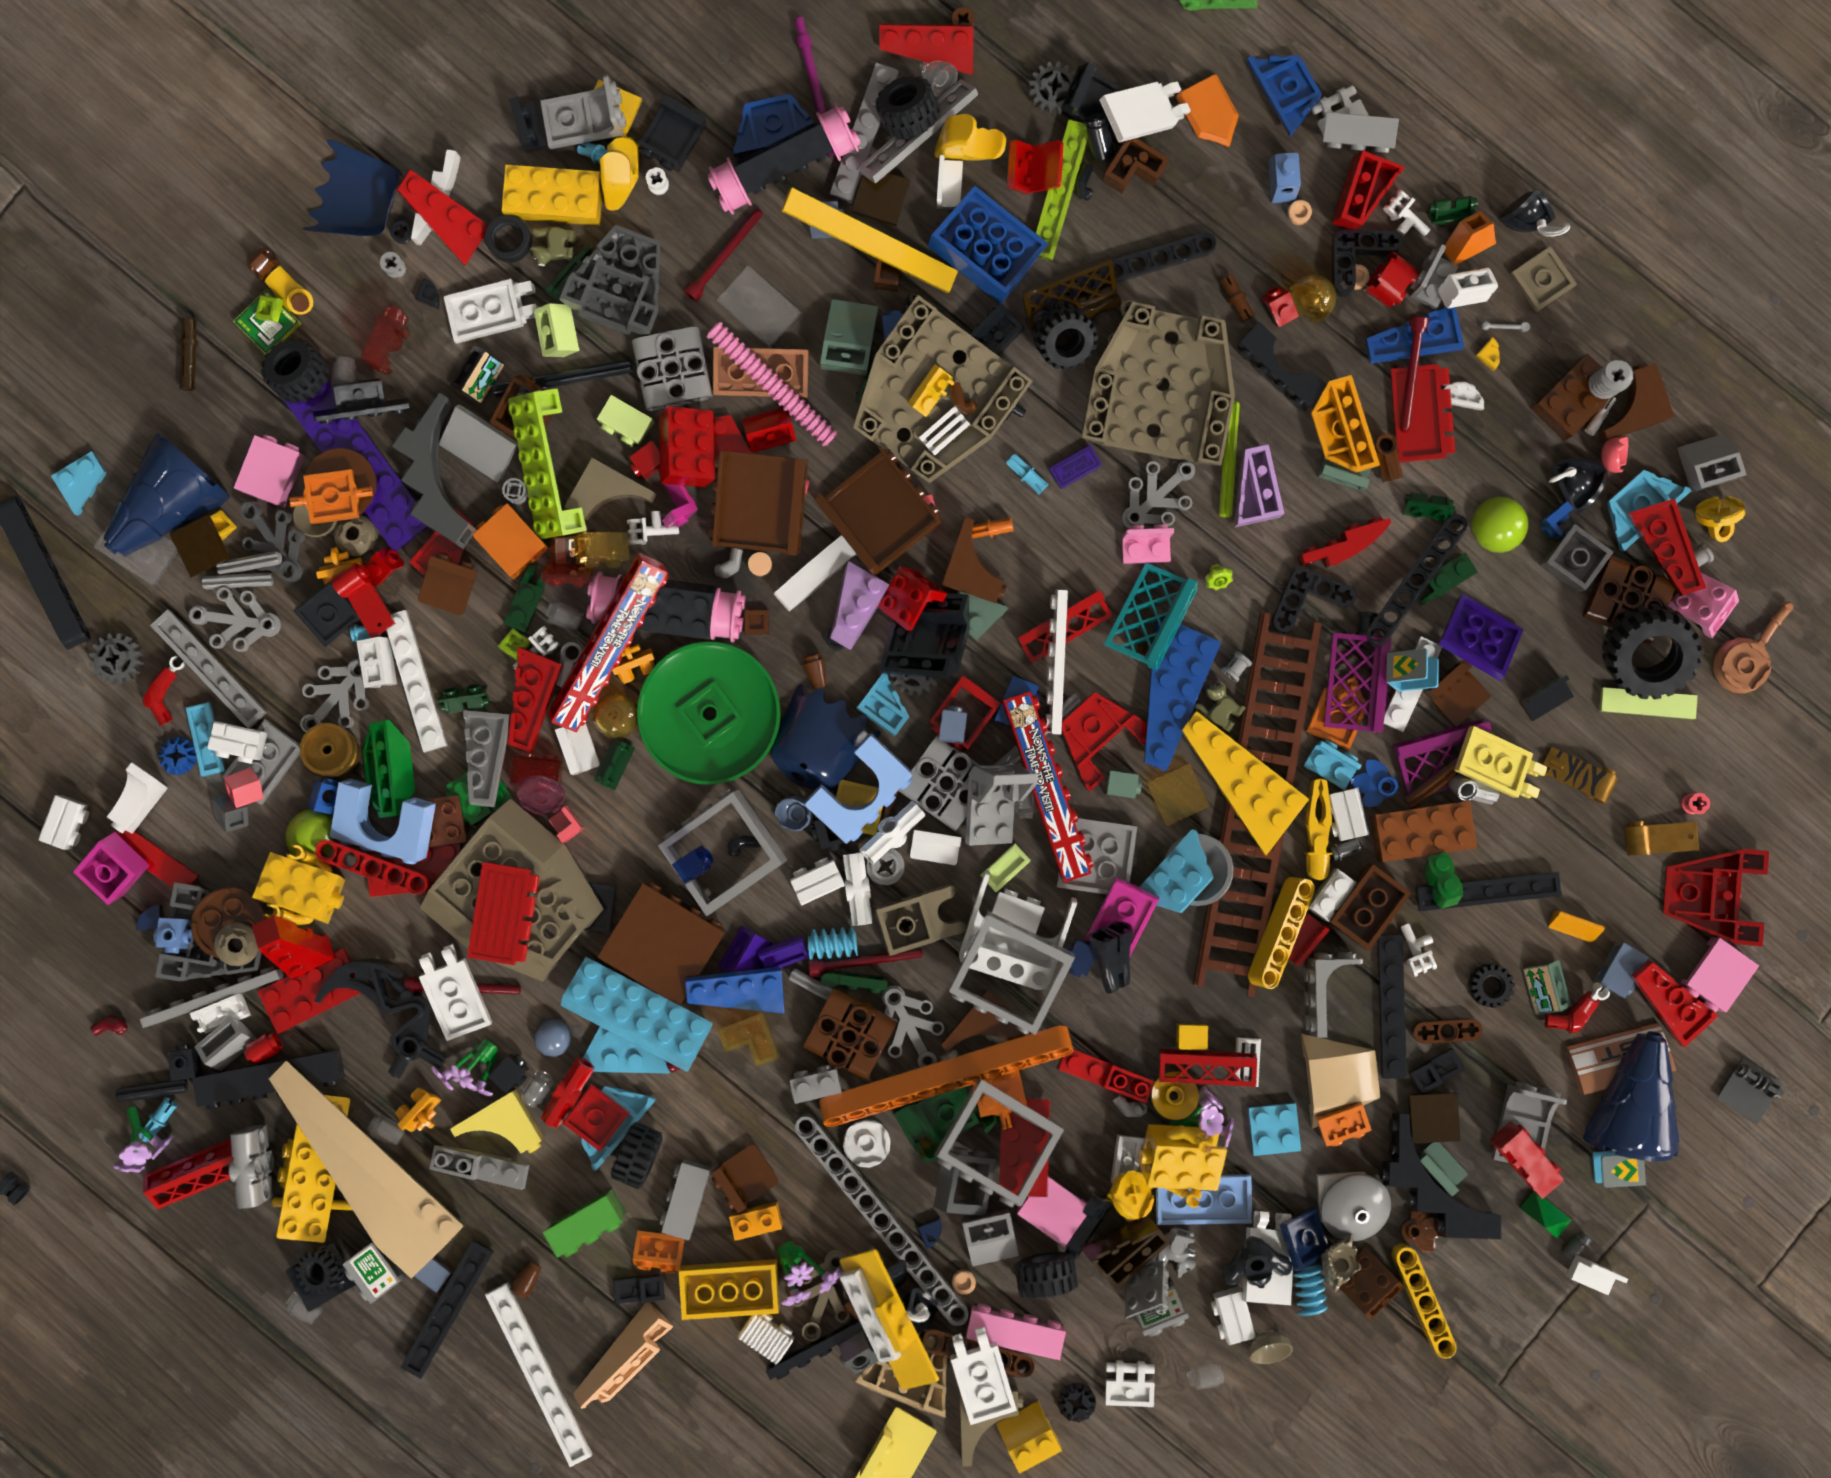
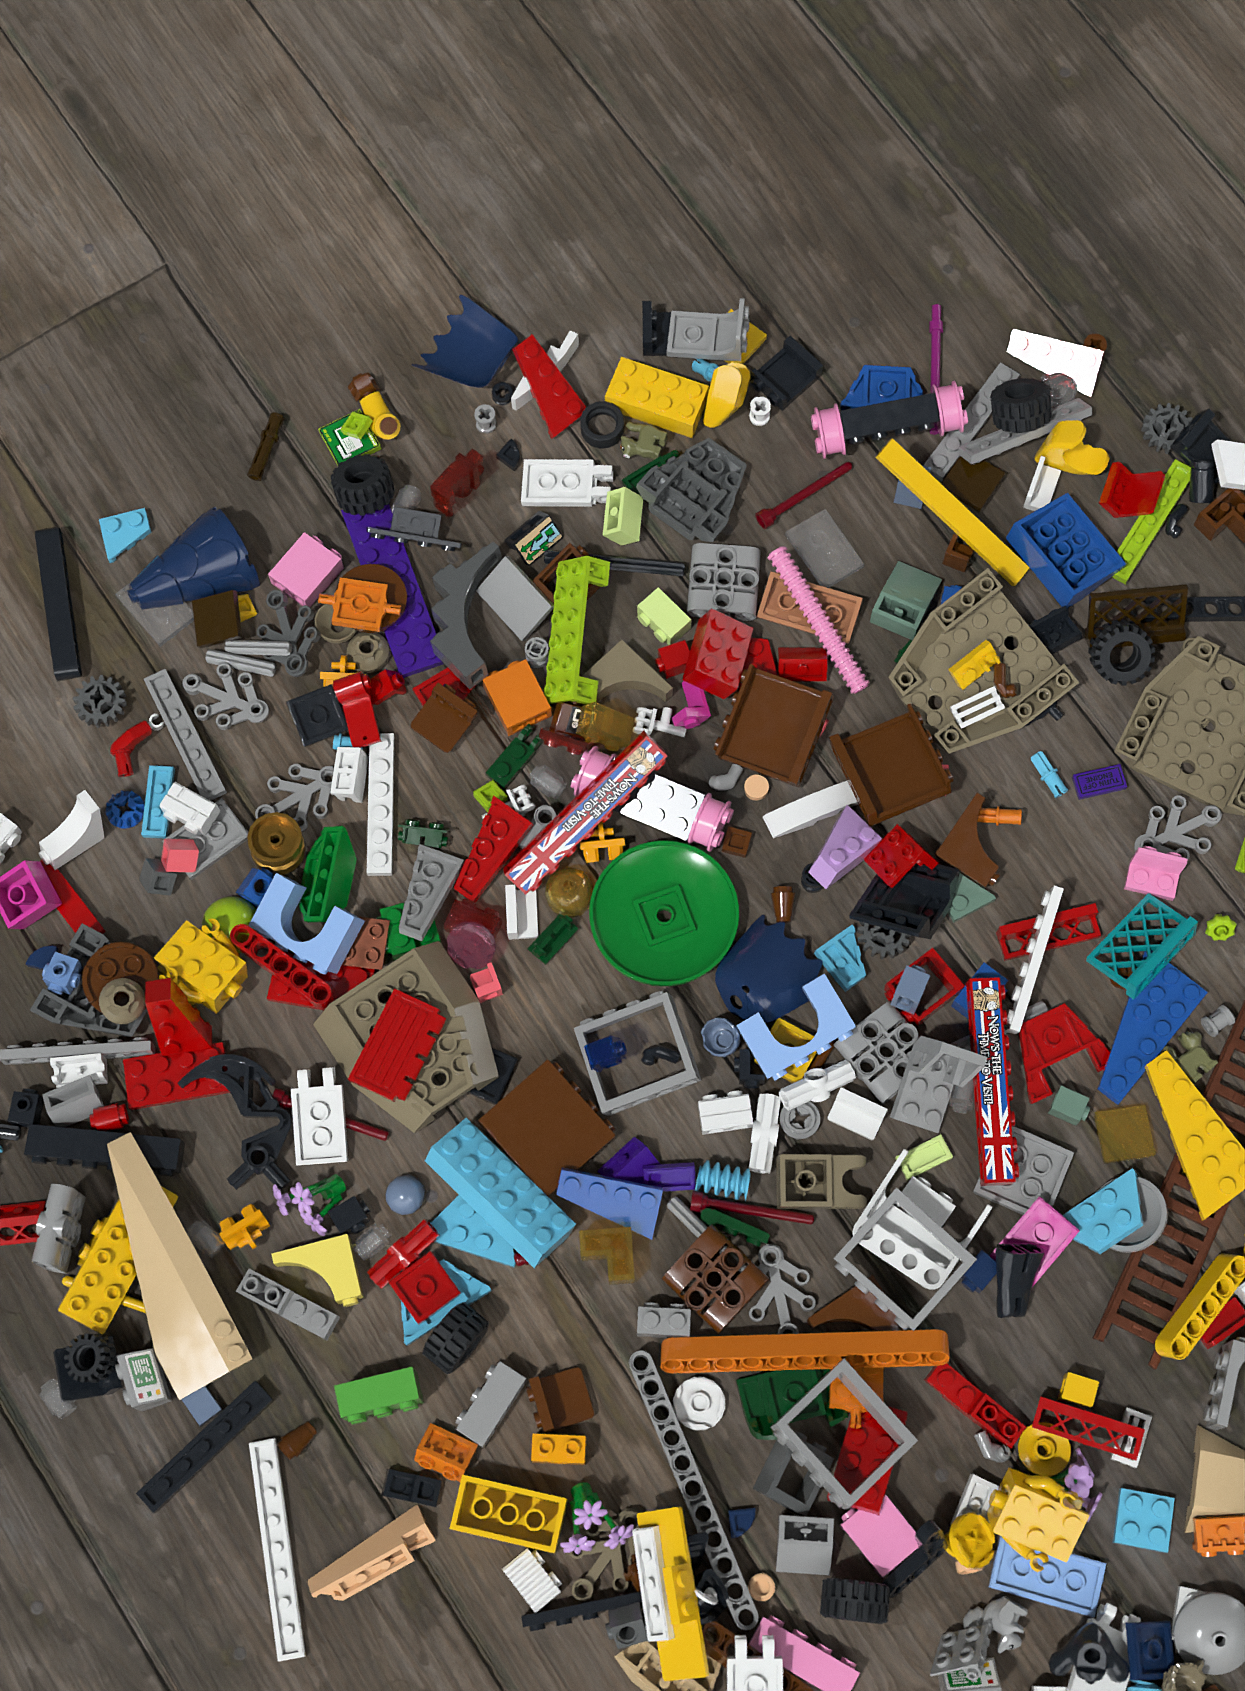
camera: 25 degrees right, 15 degrees down
dark brown wedge [1080,1215,1171,1290] -> none

